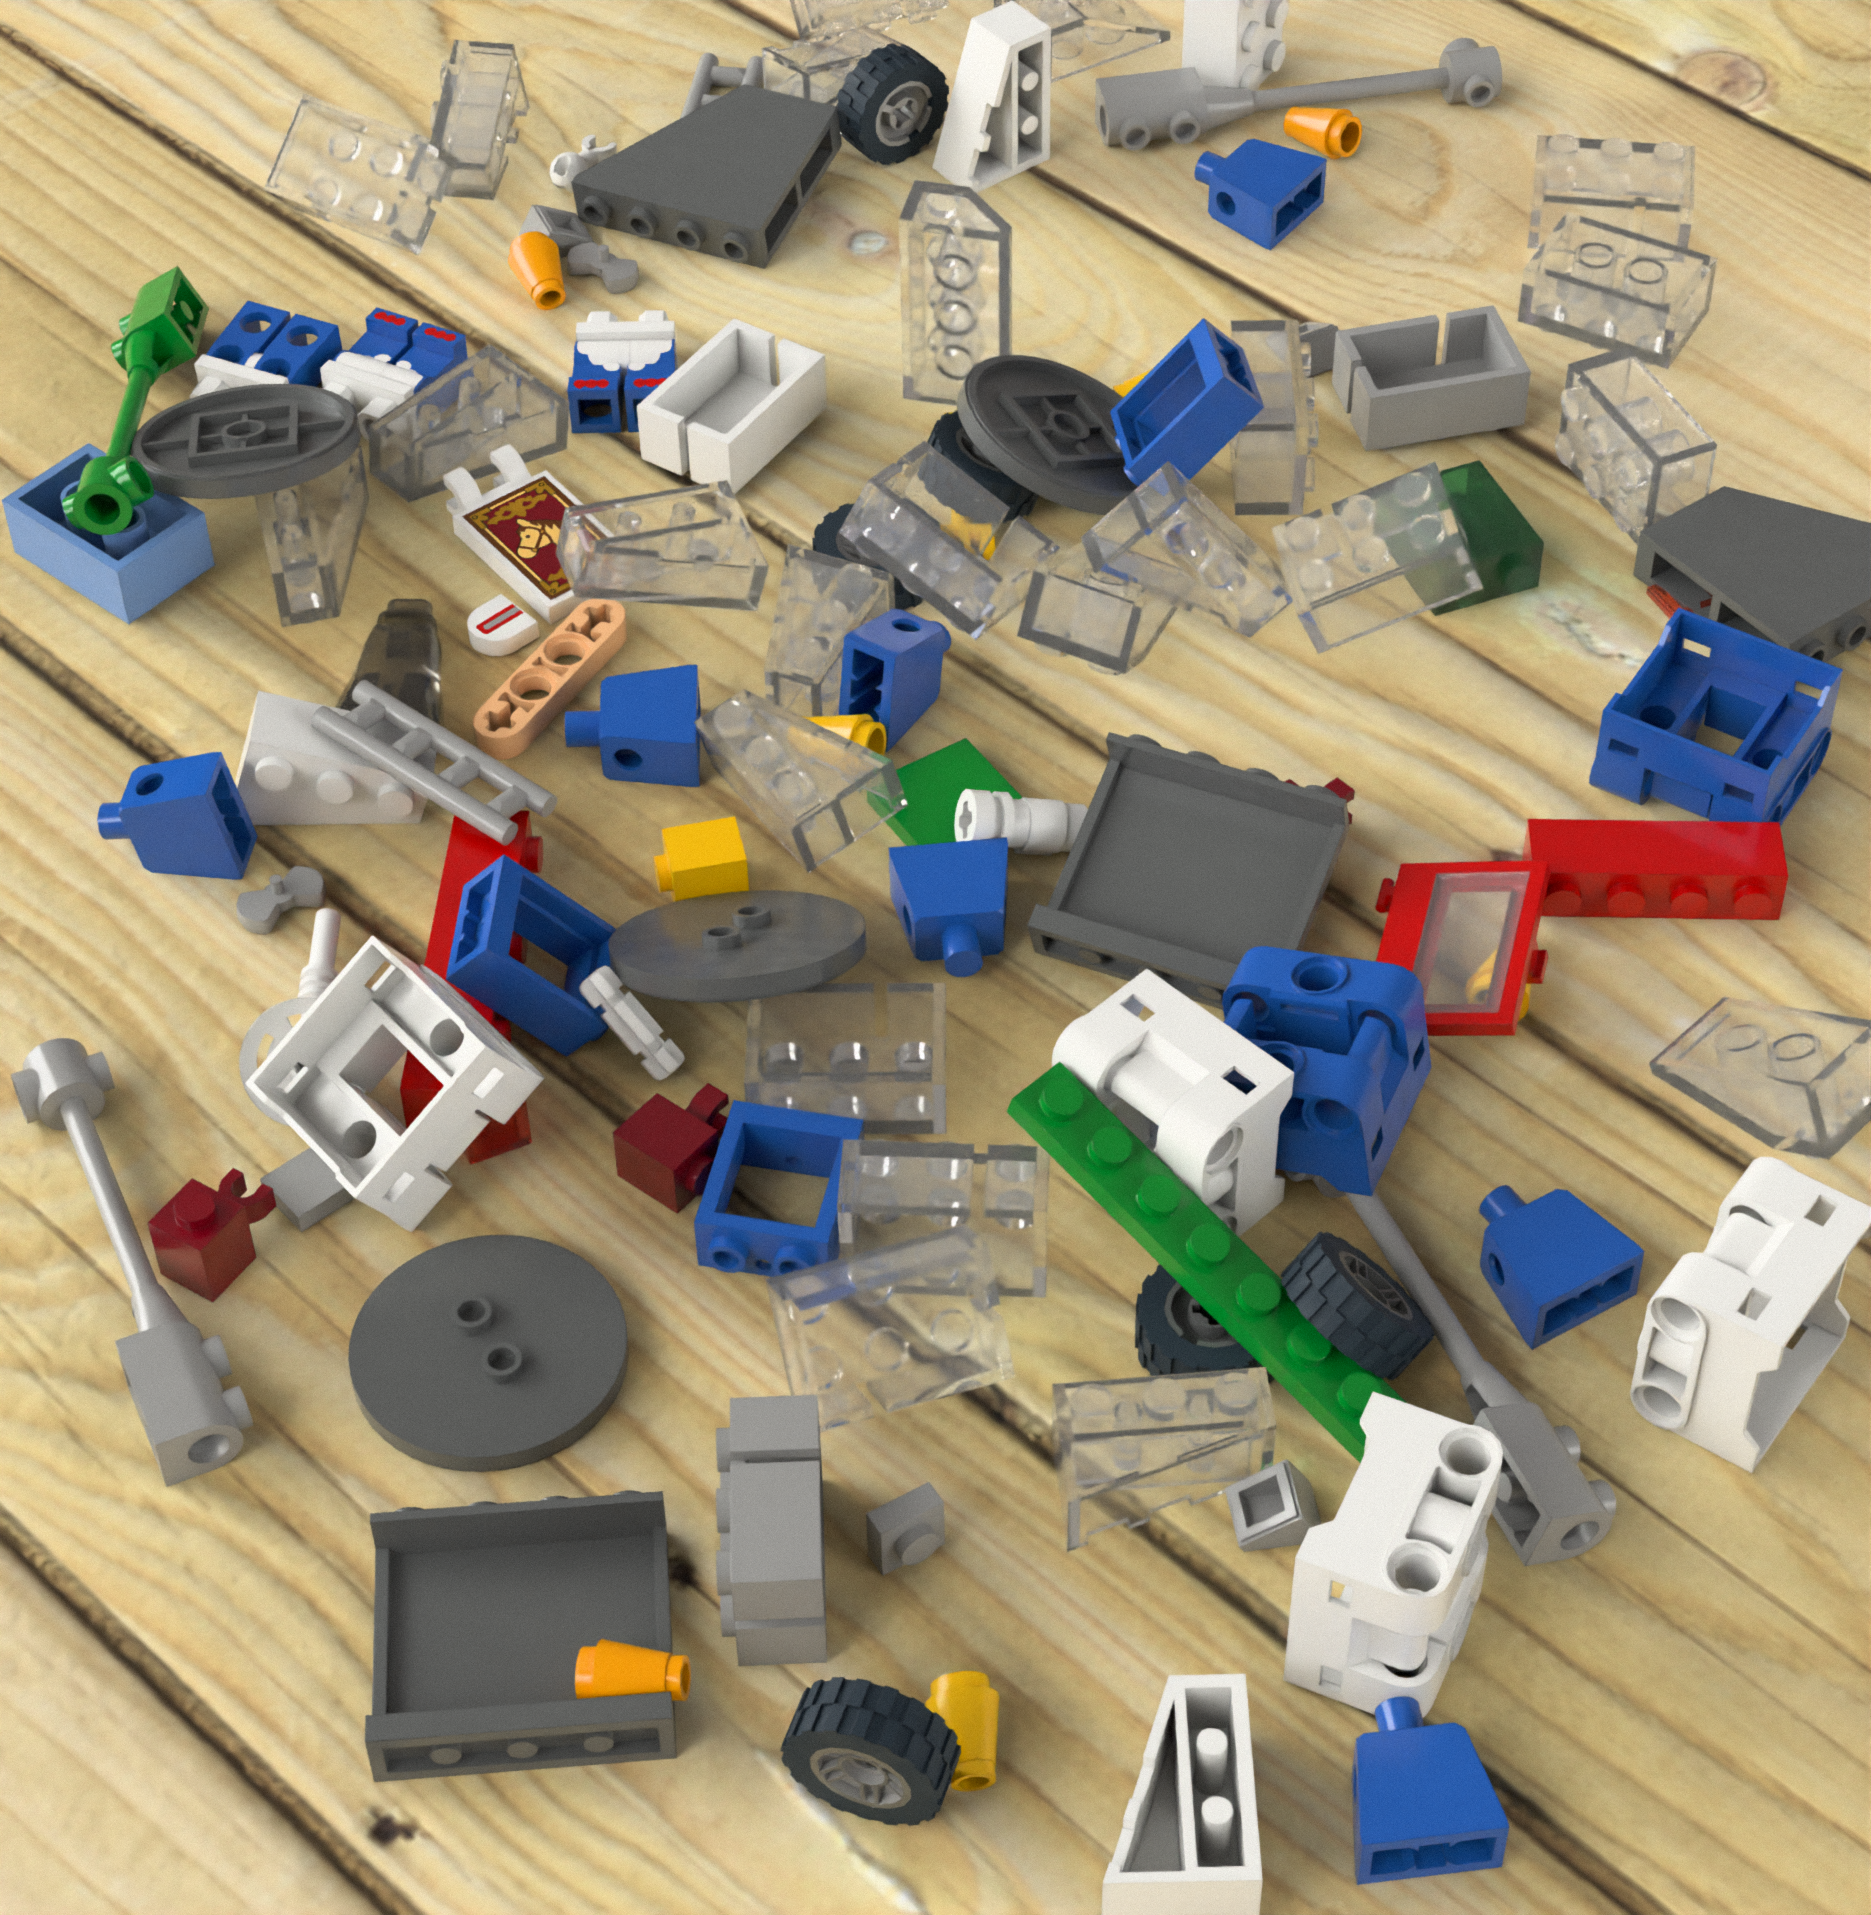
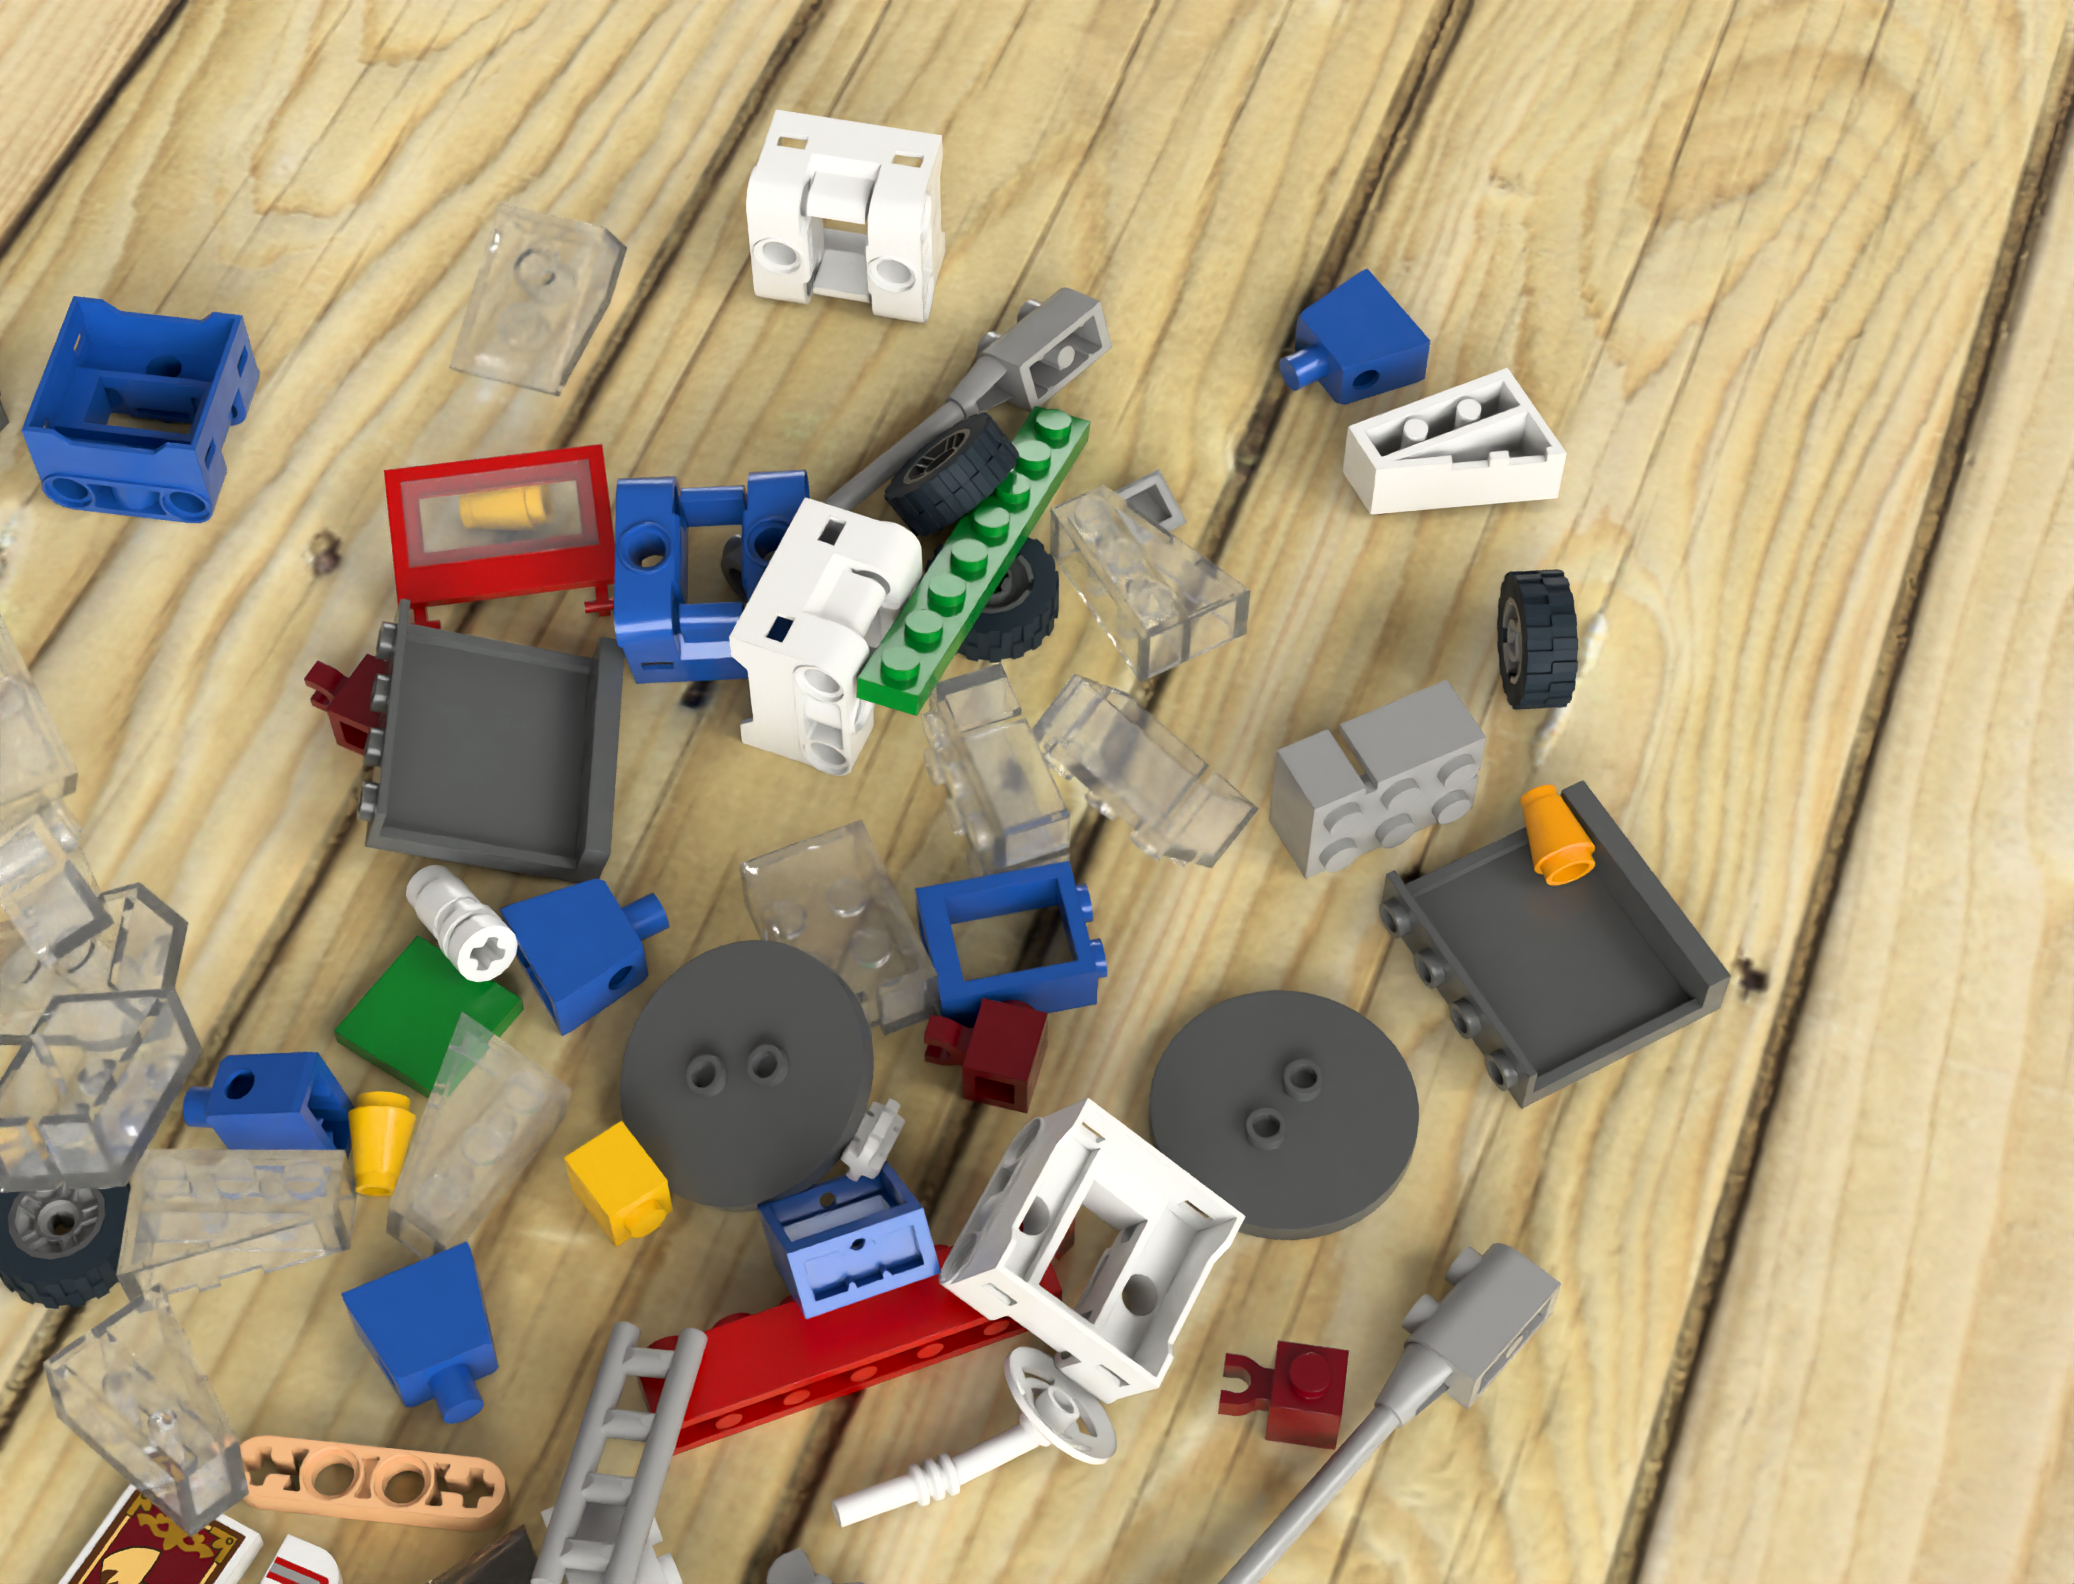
camera: 115 degrees left, 10 degrees up
light grey tile [260,1147,355,1232] -> none
light grey plate [866,1482,945,1575] -> none
yellow cone [925,1671,999,1792] -> none
white piece [1283,1391,1503,1718] -> none
blue torso [1479,1185,1645,1350] -> none
red brick [1522,819,1788,920] -> none

